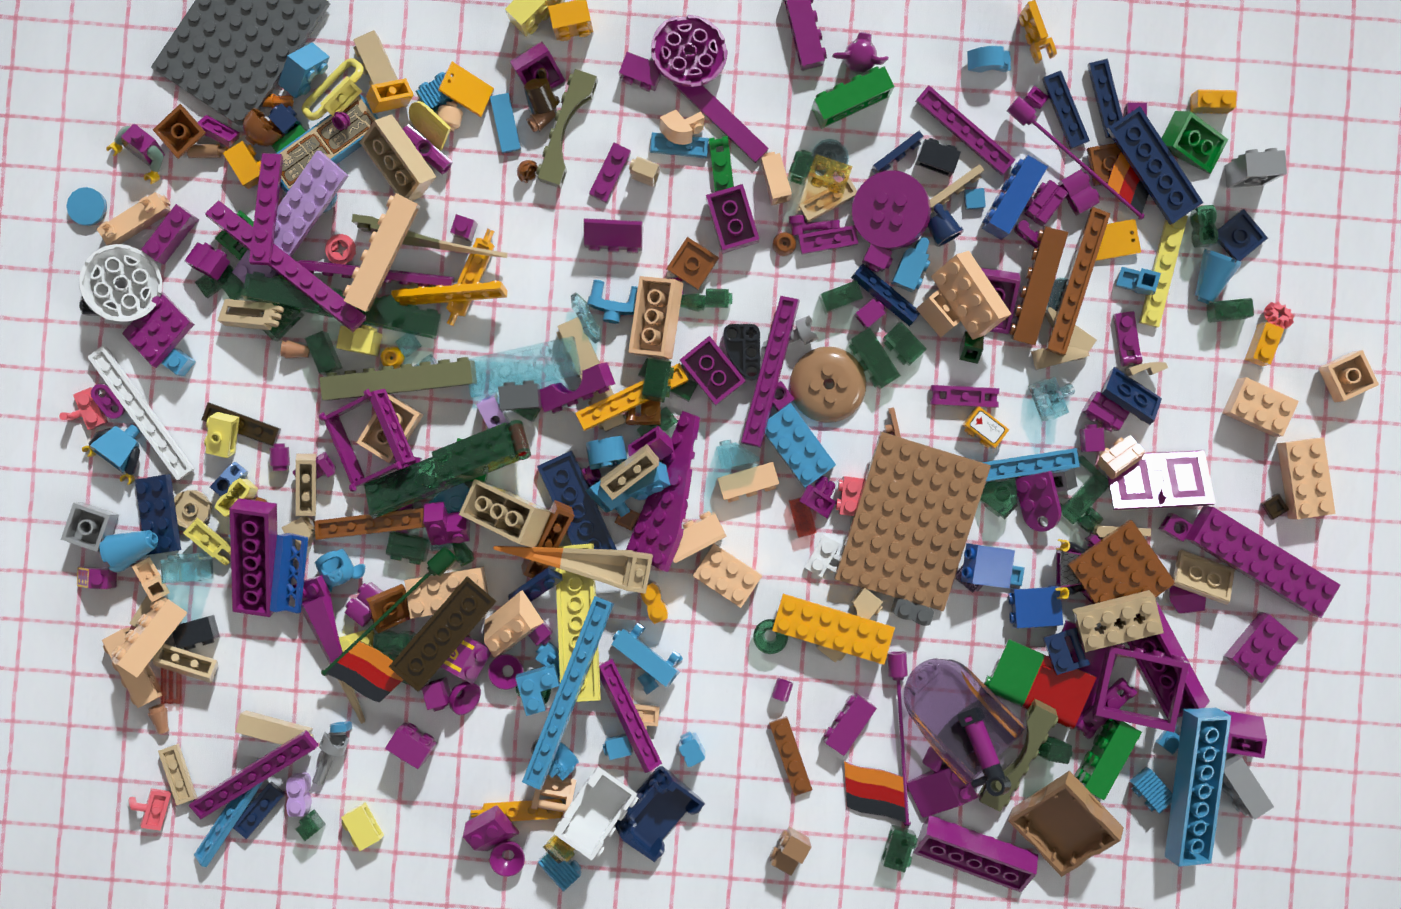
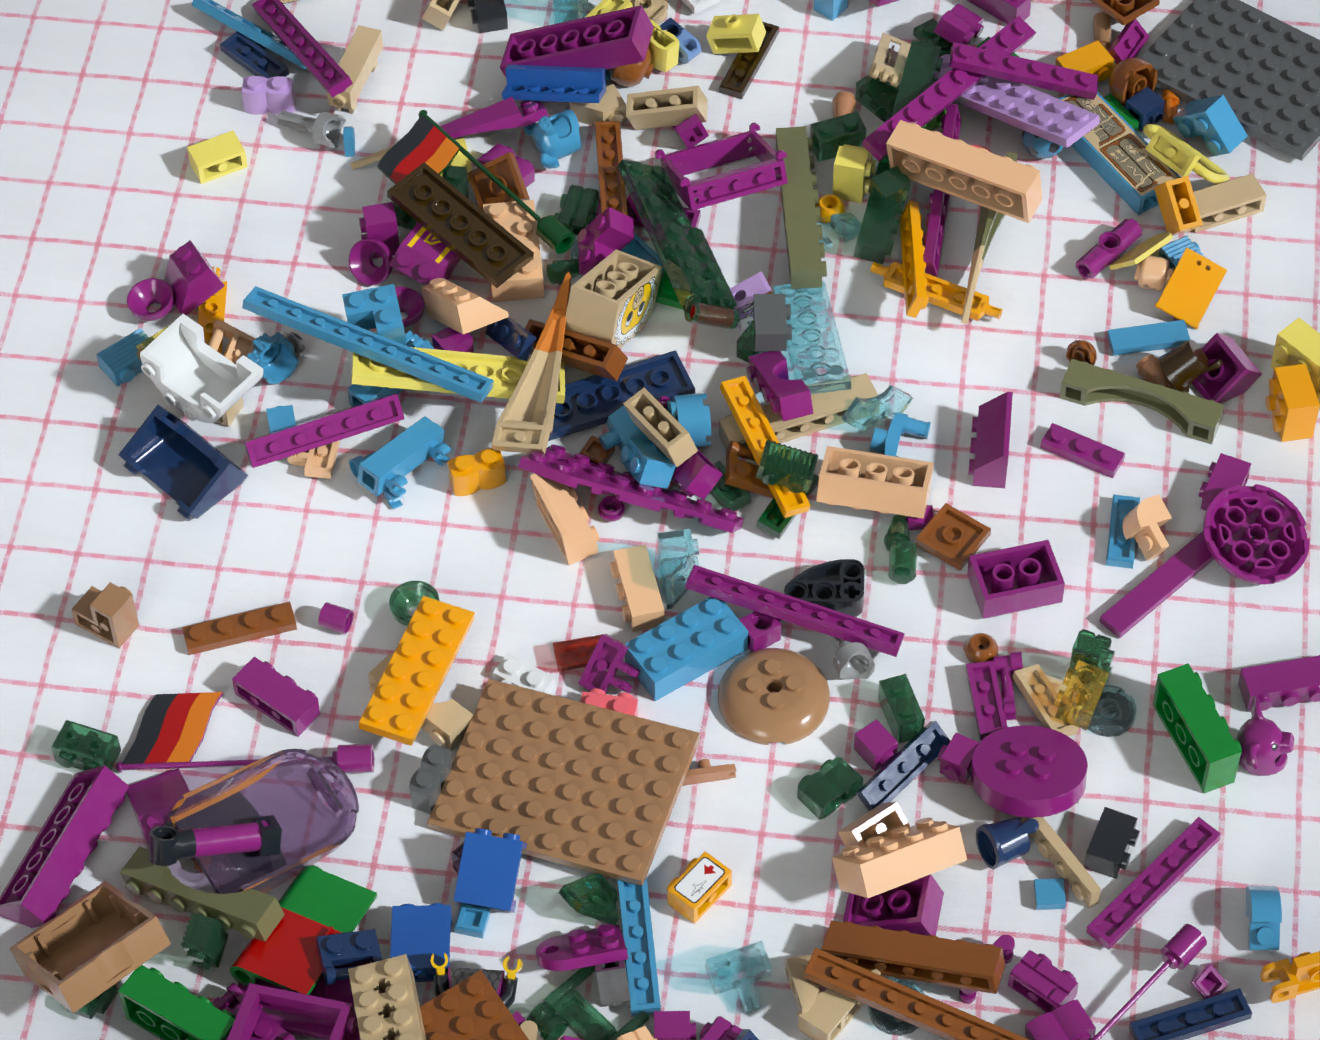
camera: 90 degrees right, 35 degrees down
magenta brick [269,443,290,471] -> none
clear green brick [295,809,326,841] -> none
magenta plate [332,111,350,130] -> none
light nougat brick [356,394,424,463] -> none
tan brick [359,114,436,201] -> none
magenta brick [385,722,437,769] -> none
magenta brick [450,214,478,242] -> none
tan brick [629,156,660,187] -> none
dark azure brick [679,731,705,767] -> none
magenta brick [680,336,746,406] -> none
light nougat brick [693,543,762,608] -> none
green plate [709,136,734,192] -> none
light nougat slope [761,152,792,206] -> none
clear green brick [848,327,901,389] -> none
dark blue plate [871,130,924,174] -> none
dark azure hinge [891,237,930,292] -> none
magenta plate [930,385,1000,408] -> none
dark green brick [959,331,984,364] -> none
blue brick [982,155,1048,240] -> none

